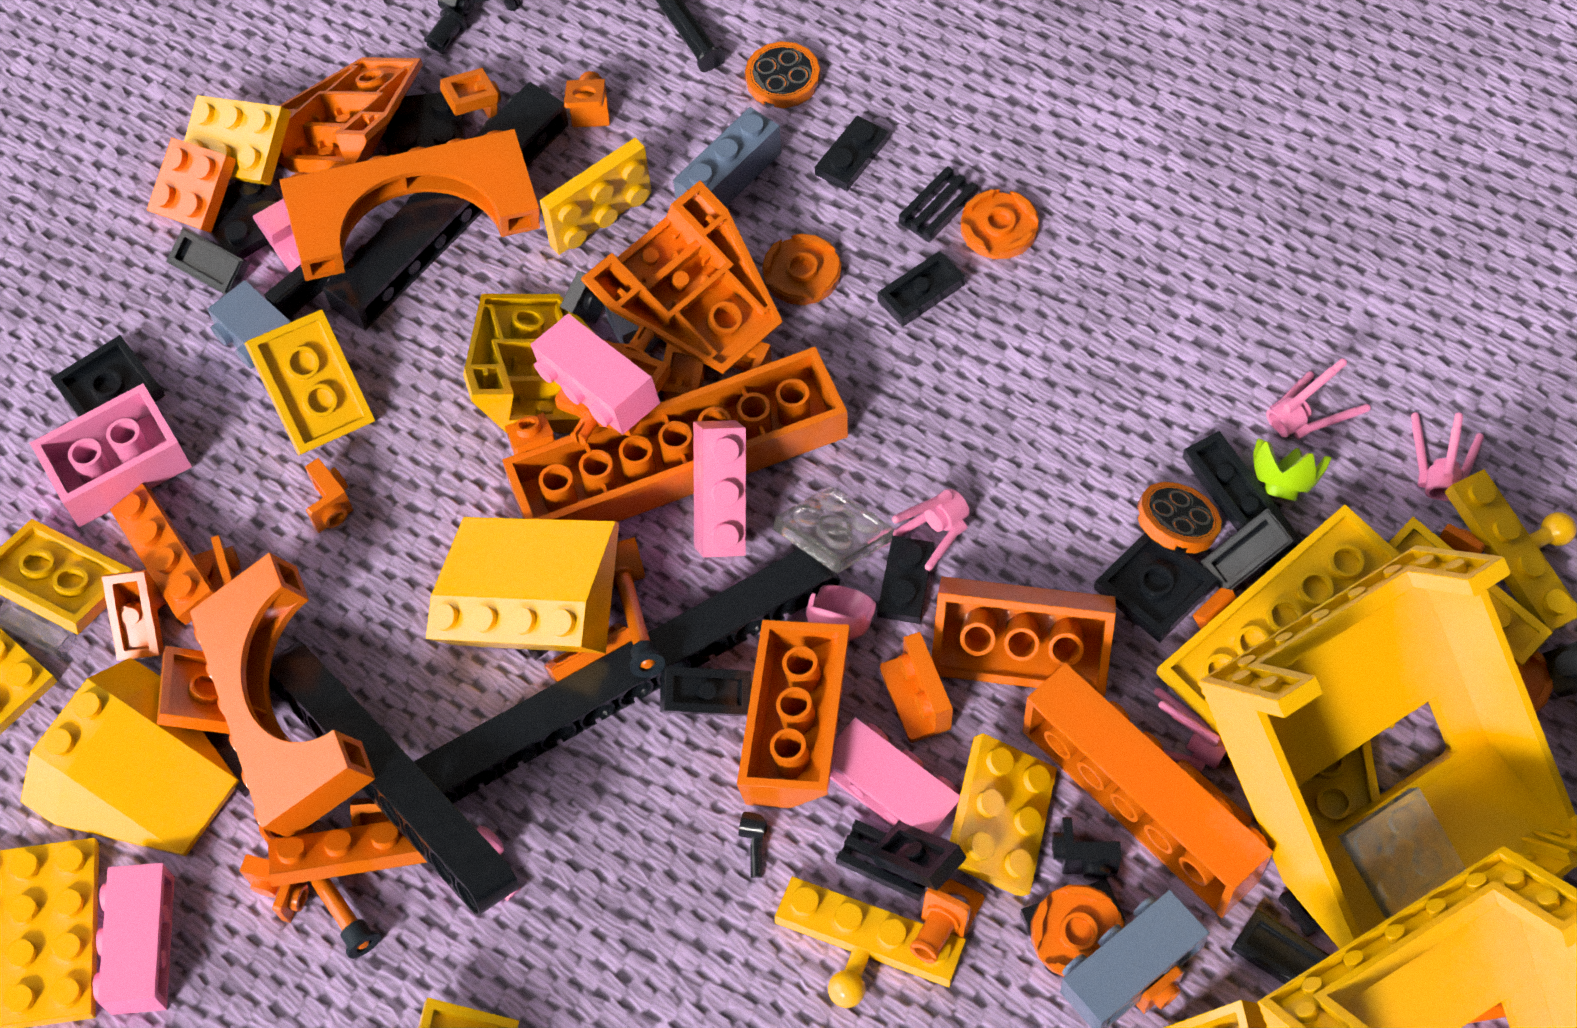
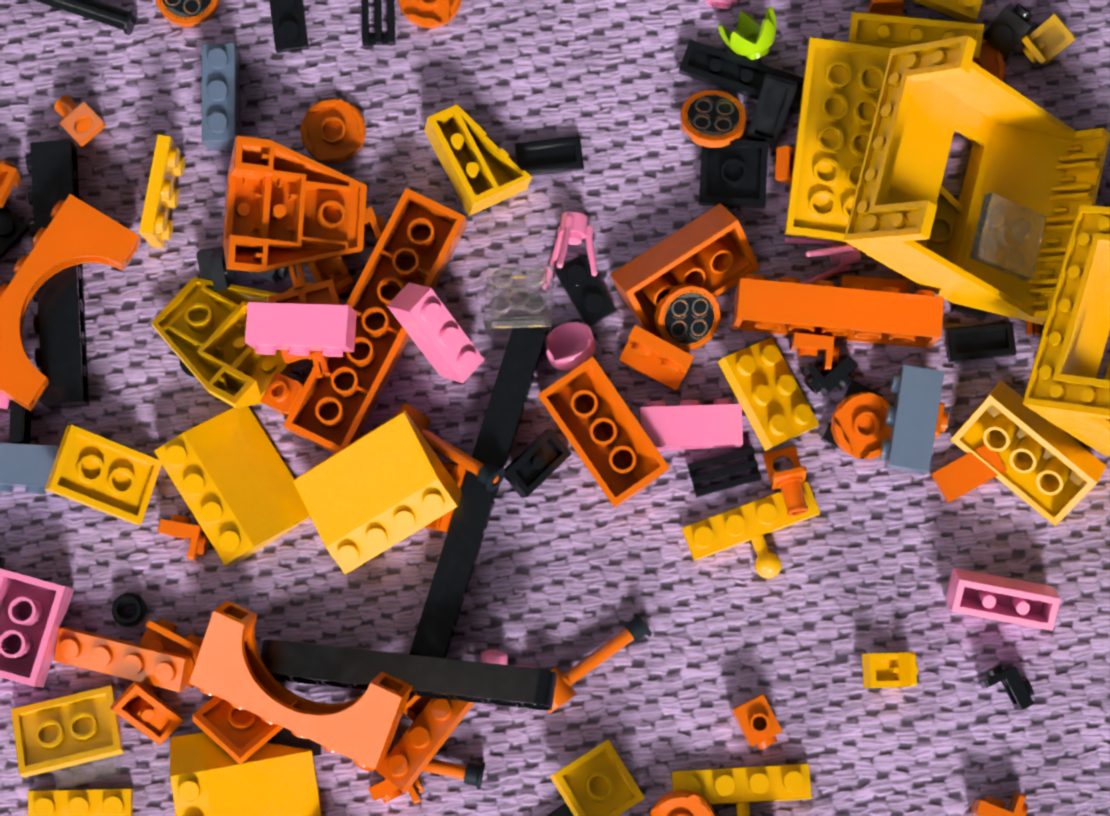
camera: 45 degrees left, 20 degrees up
black hand [738,812,767,878] -> none
black plate [869,821,967,891] -> none
black plate [878,251,965,327] -> none
none -> black plate [112,593,147,627]
none -> yellow slope [154,406,310,568]
none -> yellow wedge [424,104,532,216]
none -> black tile [515,136,584,176]
none -> orange piece [547,613,652,714]
none -> tile [654,283,721,351]
none -> orange bracket [790,332,839,374]

